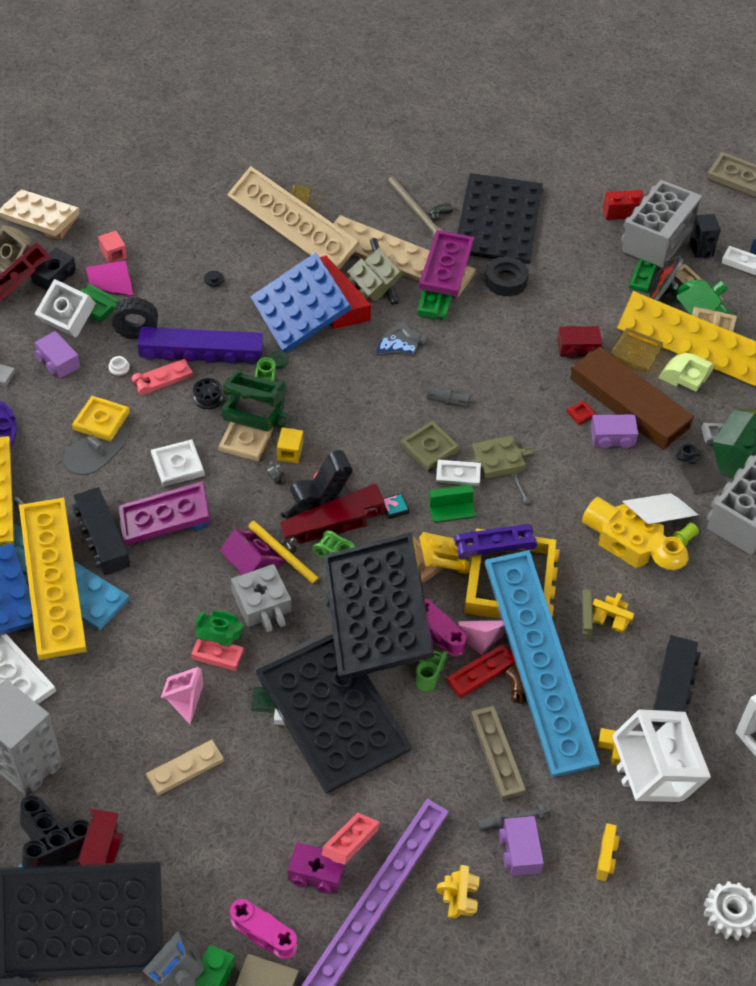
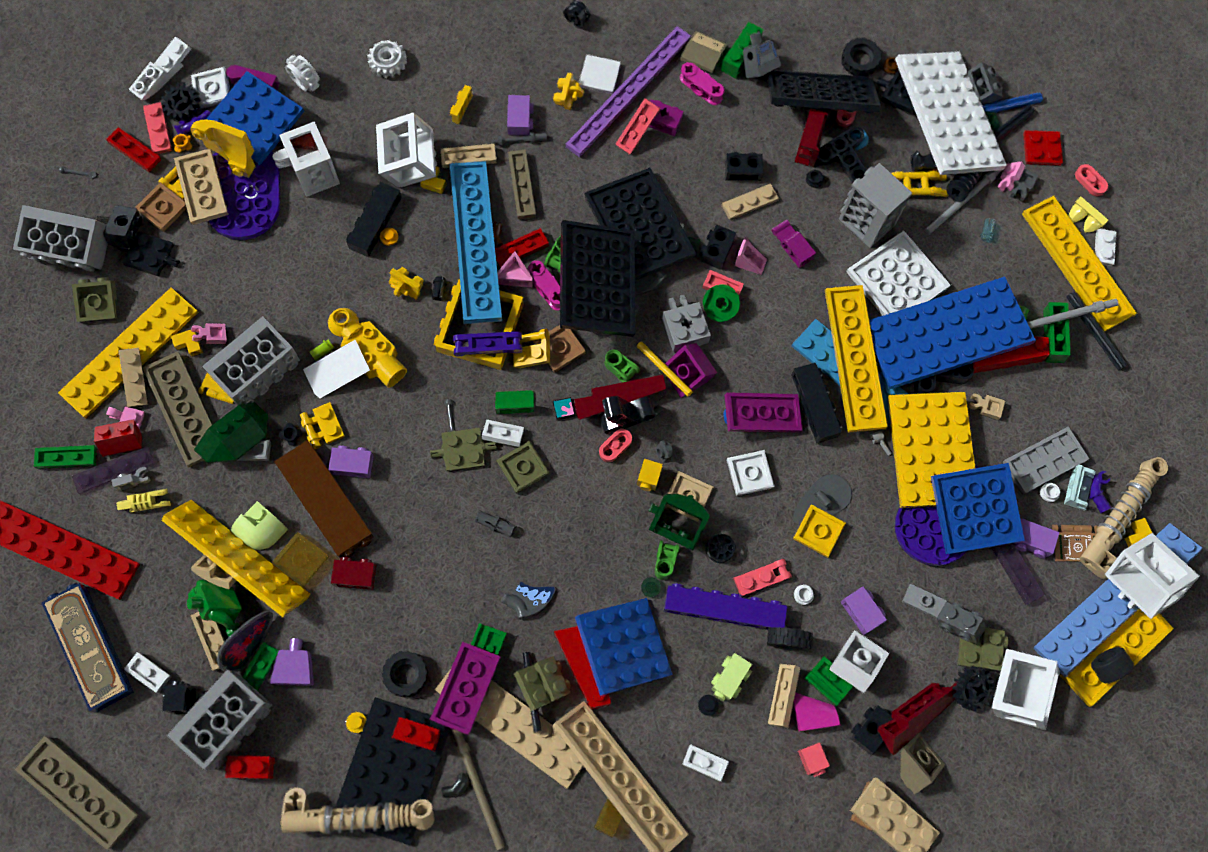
camera: 175 degrees left, 20 degrees up
red tile [567,400,596,425] -> none
olive tile [582,590,593,641] -> none
none -> medium lavender torso [271,638,314,686]
none -> tan piece [281,788,434,834]
none -> yellow plate [300,402,345,449]
none -> yellow plate [346,712,367,733]
none -> light orange plate [380,228,398,246]
none -> red brick [392,717,441,752]
none -> black pin [432,276,447,301]
none -> tan plate [441,144,496,168]
none -> white tile [579,55,621,94]
none -> white plate [682,745,729,781]
none -> black brick [700,224,737,270]
none -> yellowish green brick [711,653,752,701]
none -> black brick [725,152,763,181]
none -> tan plate [768,664,800,728]
none -> magenta piece [771,220,816,268]
none -> black plate [806,170,824,187]

